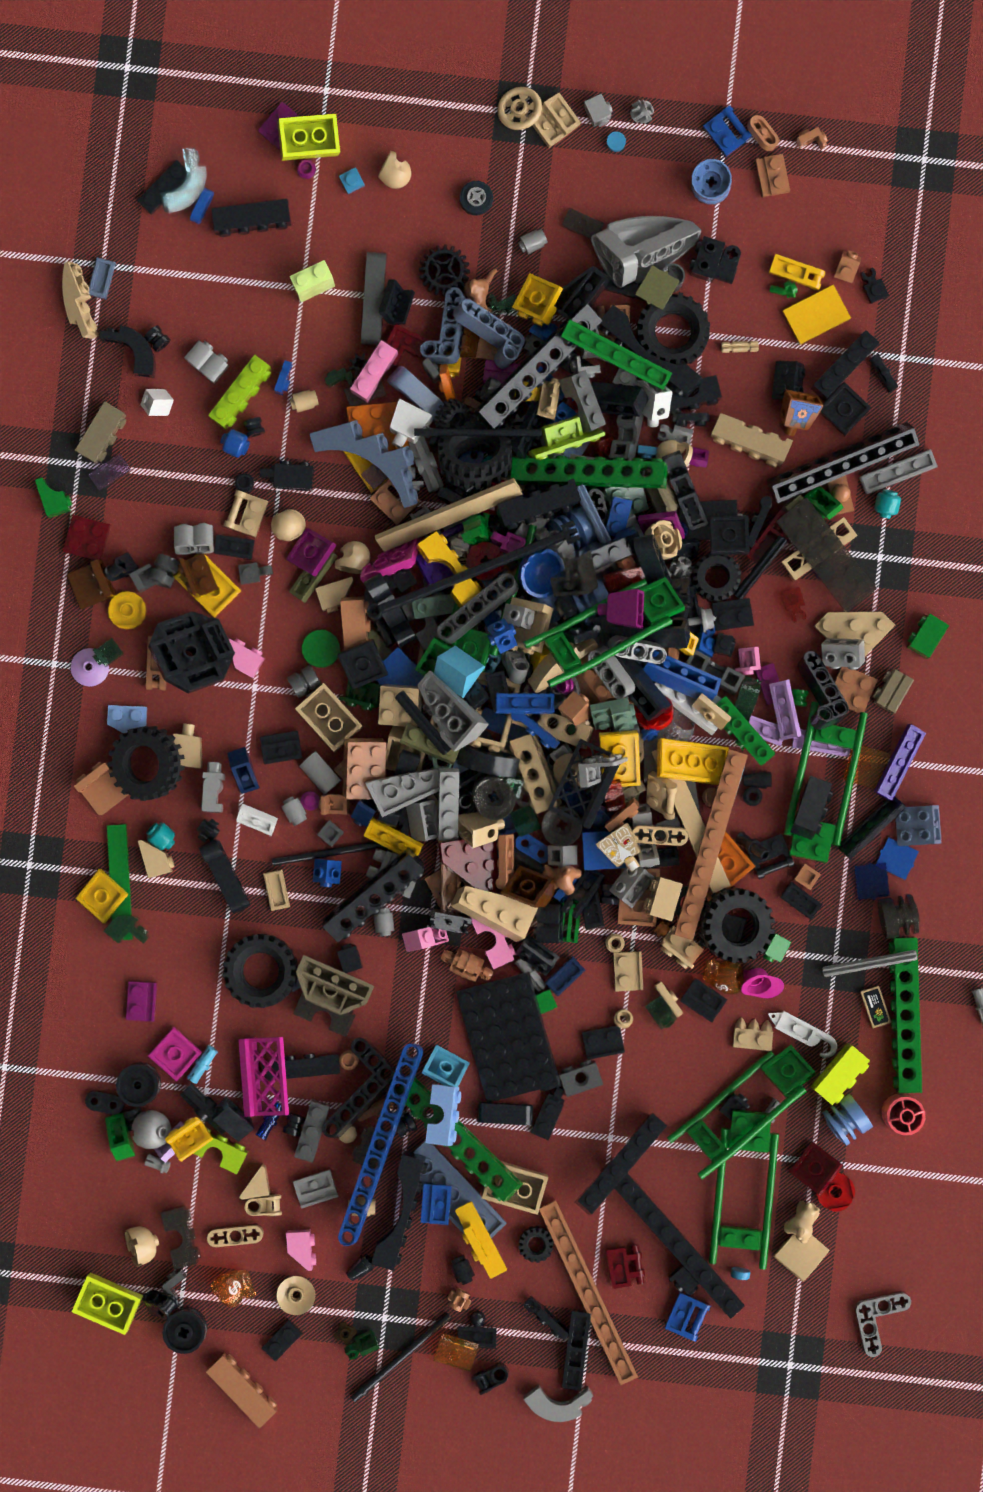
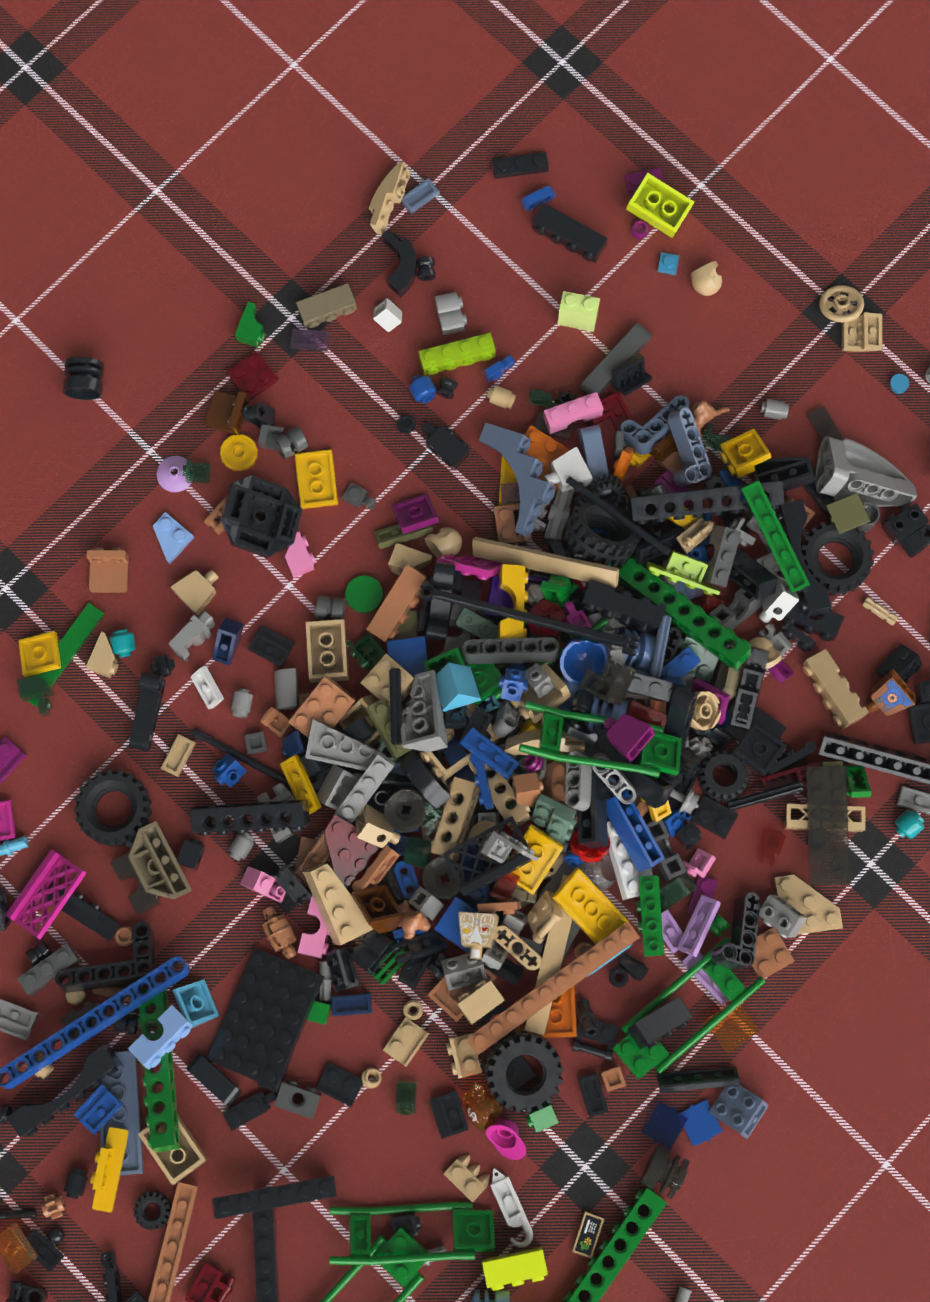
camera: 40 degrees right, 10 degrees down
black tyre [108,726,185,801] -> none
clear light blue arch [161,147,206,213] -> none
light grey brick [174,523,214,555] -> none
reddish brown bracket [178,553,218,598] -> none
black plate [214,535,255,560] -> none
tan plate [223,490,268,538] -> none
clear blue pin [255,1102,282,1141] -> none
tan helmet [271,510,306,541] -> none
magenta plate [301,791,320,811] -> none
black plate [337,639,388,689] -> none
black gear [419,245,470,297] -> none
black wheel [459,181,493,216] -> none
light grey brick [584,94,613,127] -> none
dark azure plate [637,445,657,460] -> none
dark orange plate [653,920,671,937] -> none
tan plate [654,981,683,1017] -> none
tan plate [692,693,731,730] -> none
light grey axle [822,950,917,977] -> none
nougat tile [827,475,854,516] -> none
dark tan brick [873,669,914,714] -> none
plate [874,724,926,801] -> none
green brick [907,613,950,659] -> none

